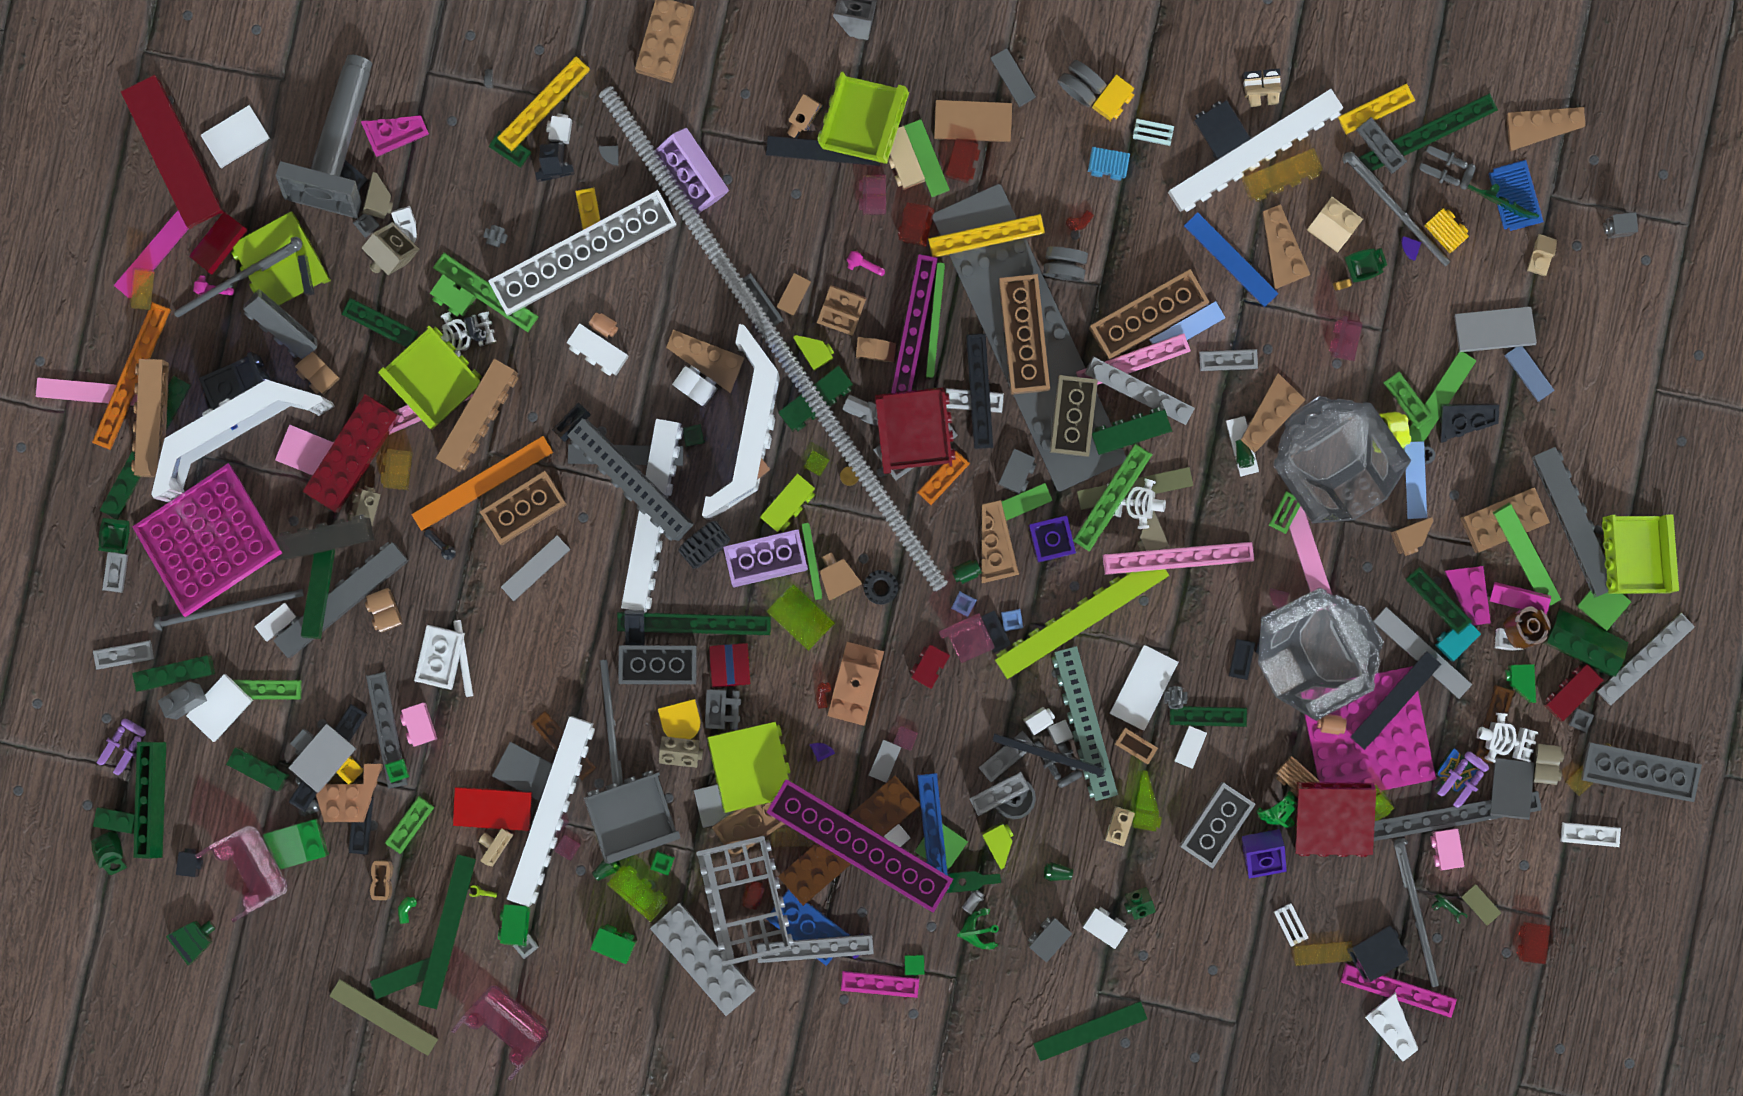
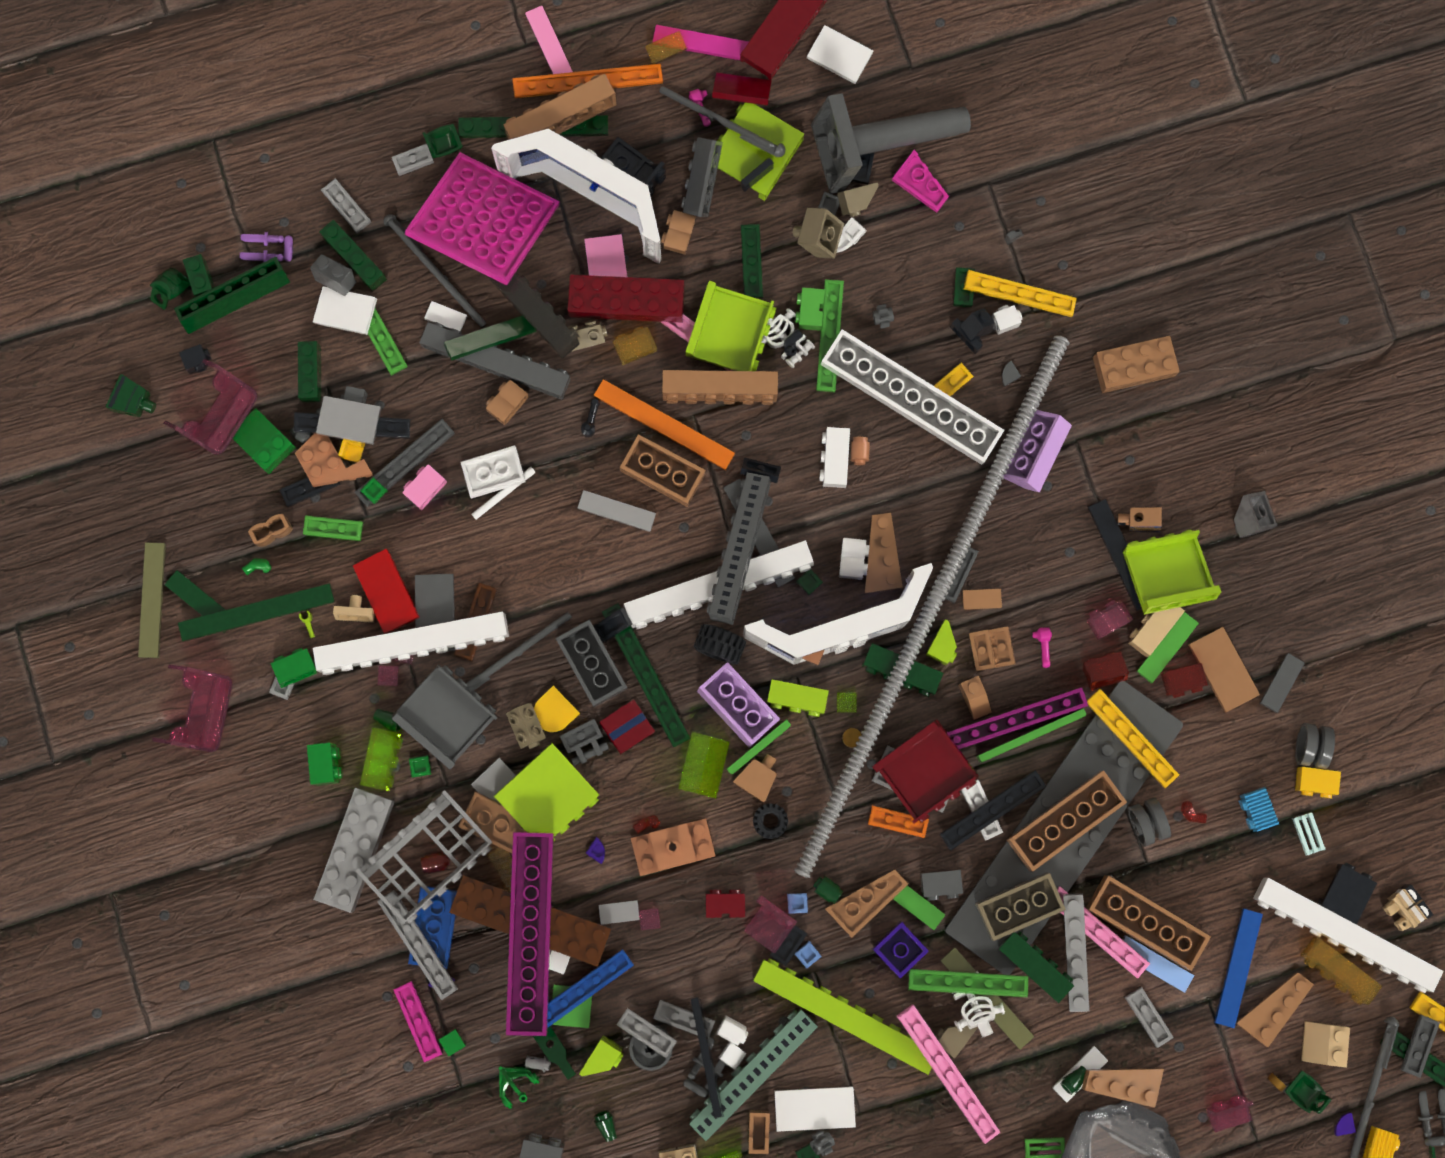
camera: 55 degrees right, 5 degrees down
light grey piece [843,395,878,426] -> none

